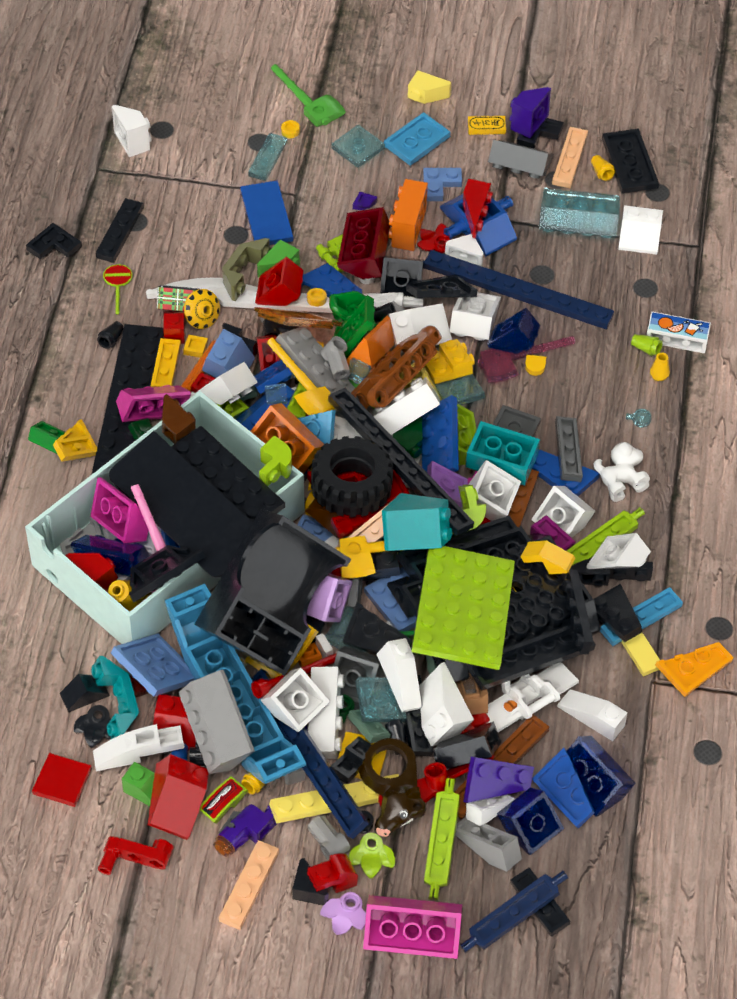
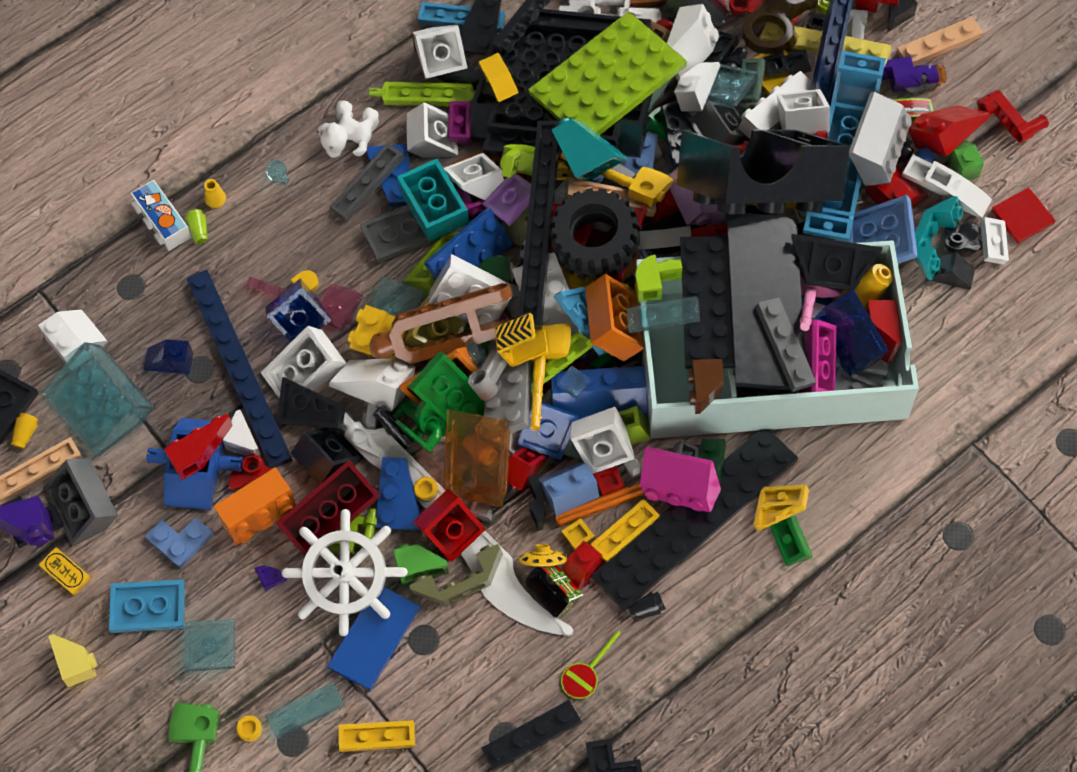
camera: 135 degrees left, 10 degrees up
none -> clear blue slope [143,339,193,374]
none -> white piece [282,509,408,637]
none -> yellow plate [339,720,415,752]
none -> piece [495,313,548,367]
none -> clear light blue tile [627,296,700,333]
none -> dark grey plate [755,297,816,392]
none -> white plate [980,217,1009,265]

